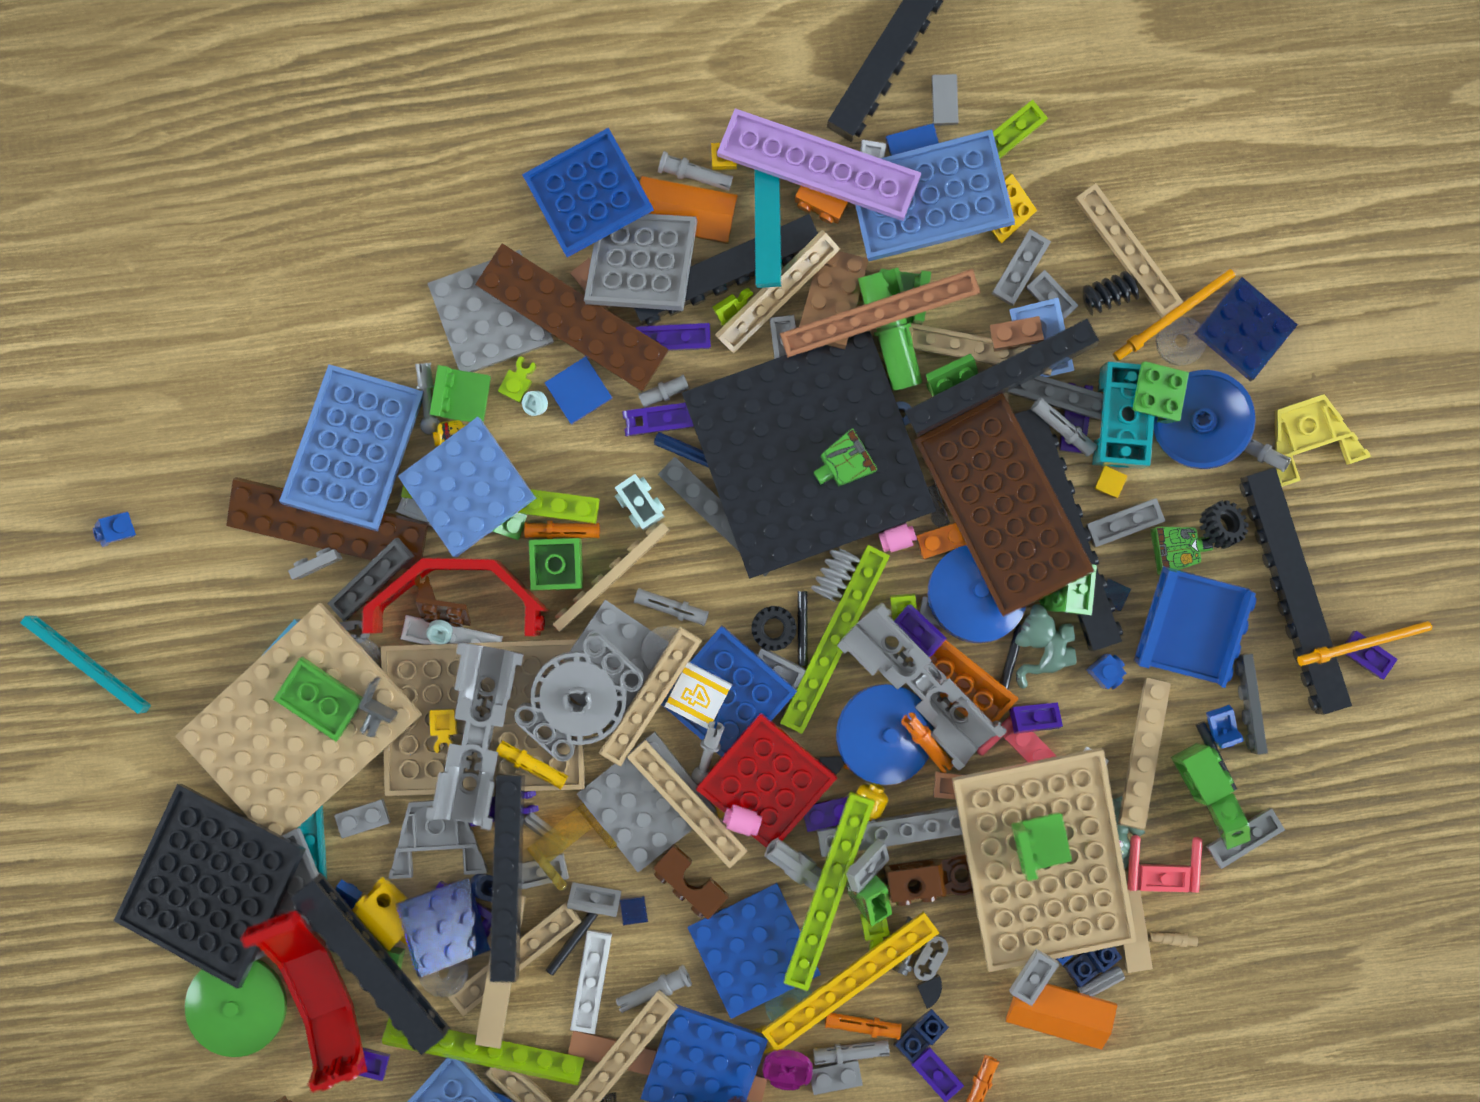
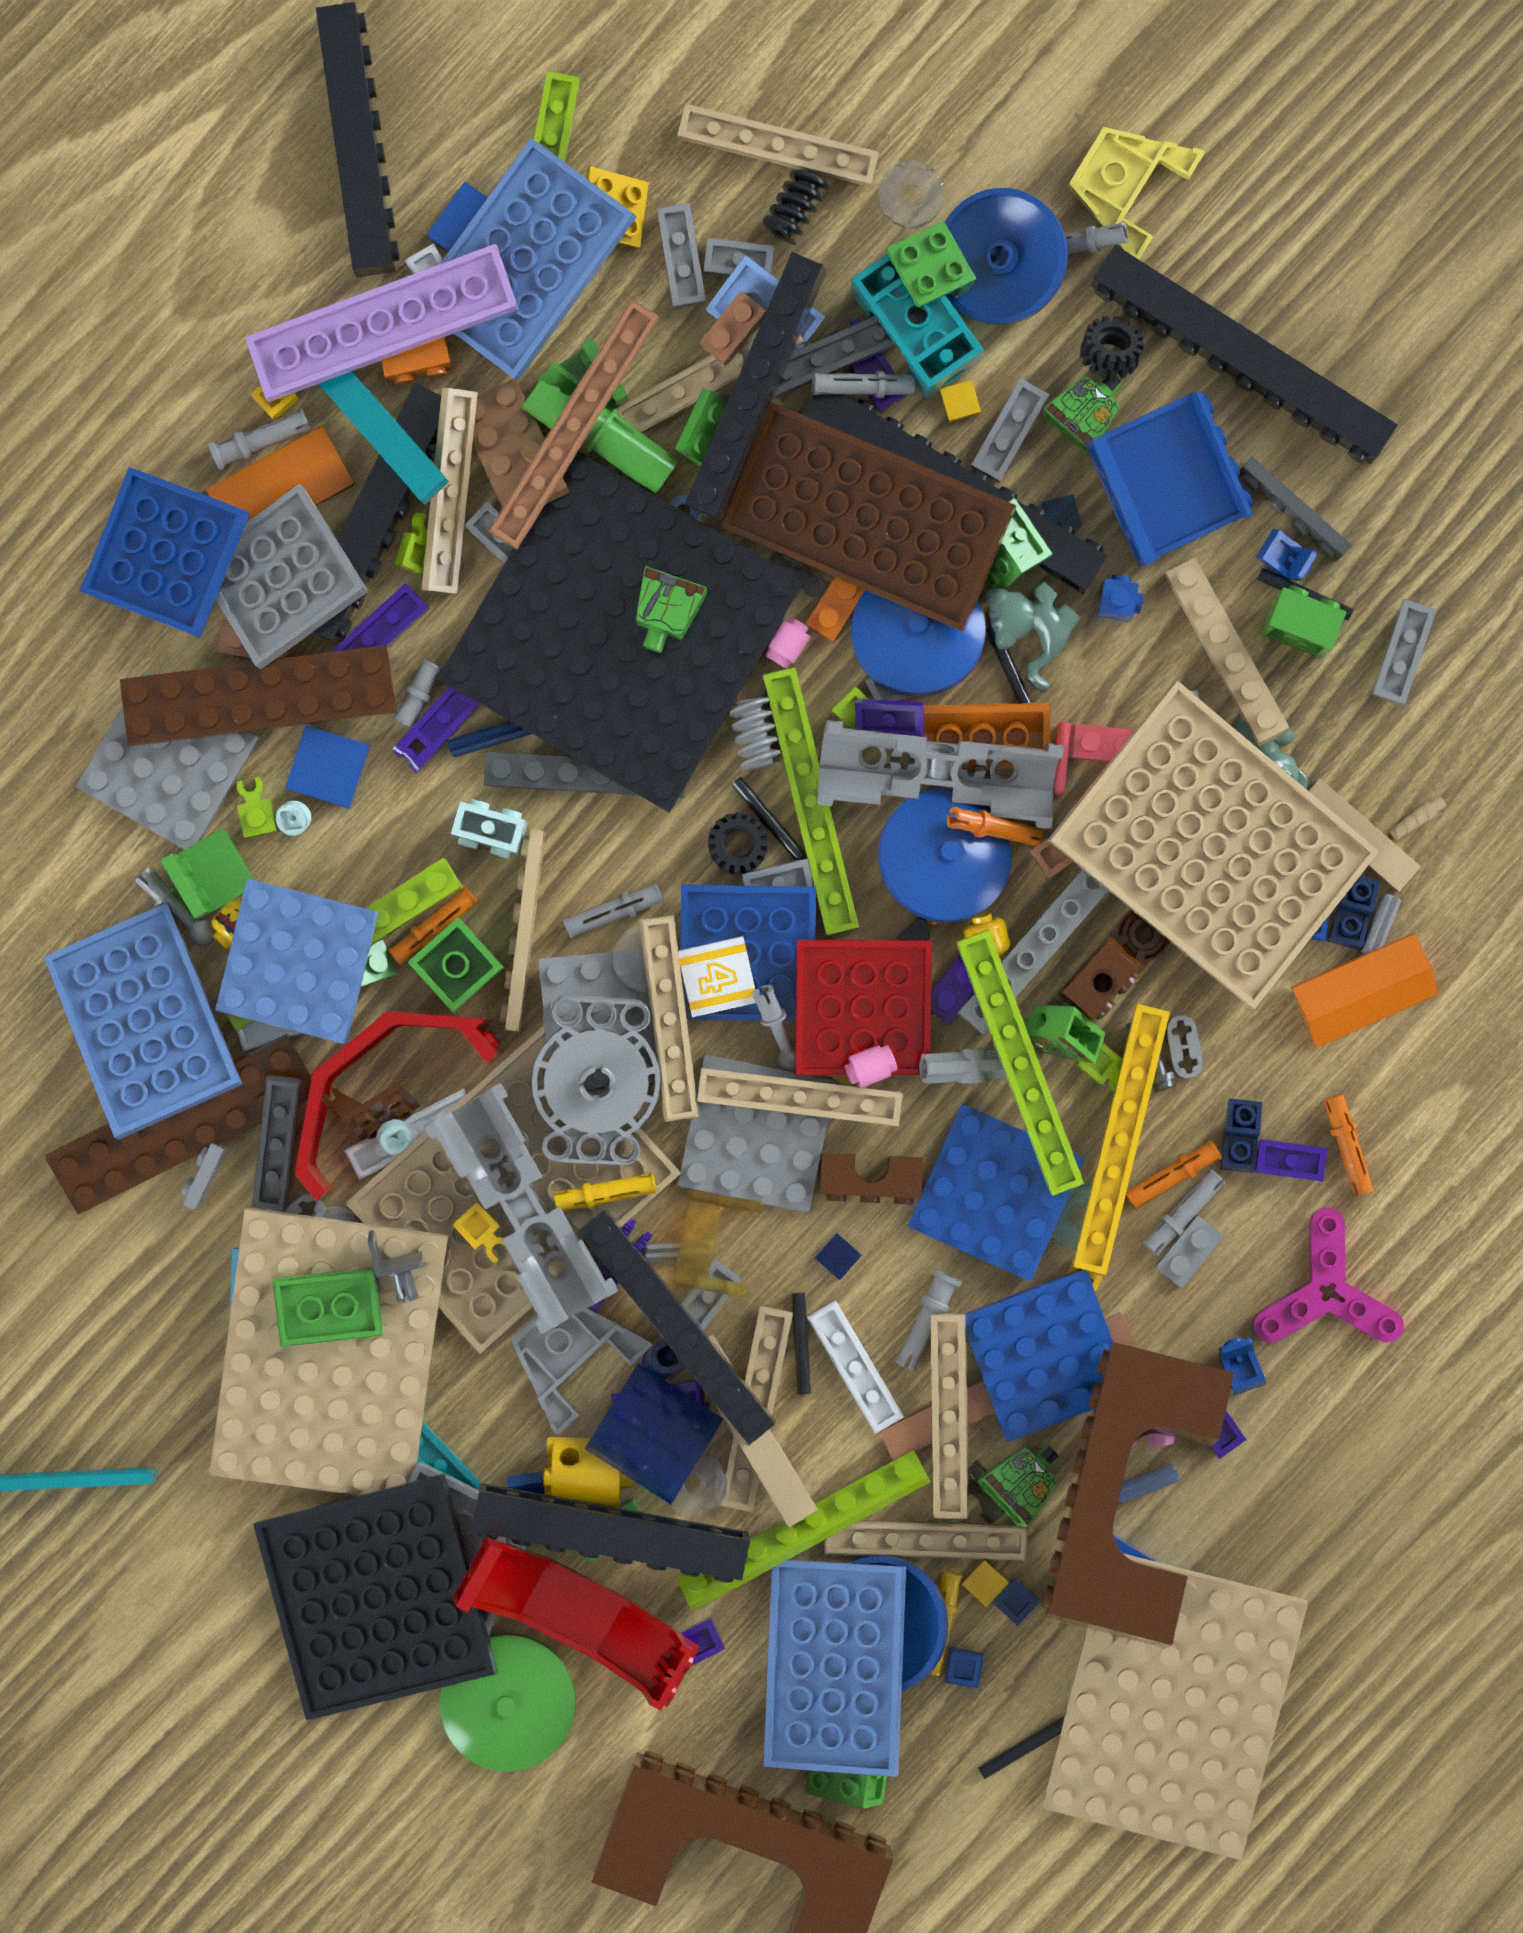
camera: 40 degrees left, 0 degrees up
light grey plate [334,799,391,839] -> none
light grey plate [567,882,621,917] -> none
magenta tile [762,1050,813,1091] -> none
light grey plate [846,839,890,894] -> none
black tile [916,975,942,1009] -> none
light grey tile [931,74,958,126] -> none
dark purple plate [1009,702,1063,734] -> none
light grey plate [1009,949,1059,1006] -> none
bright green bracket [1011,812,1072,881] -> none
light orange bar [1112,269,1236,361] -> none
coral plate [1127,835,1203,893] -> none
clear blue plate [1194,277,1298,381] -> none
bright green torso [1206,793,1251,850] -> none
light orange bar [1297,621,1432,666] -> none
dark purple plate [1344,631,1398,680] -> none

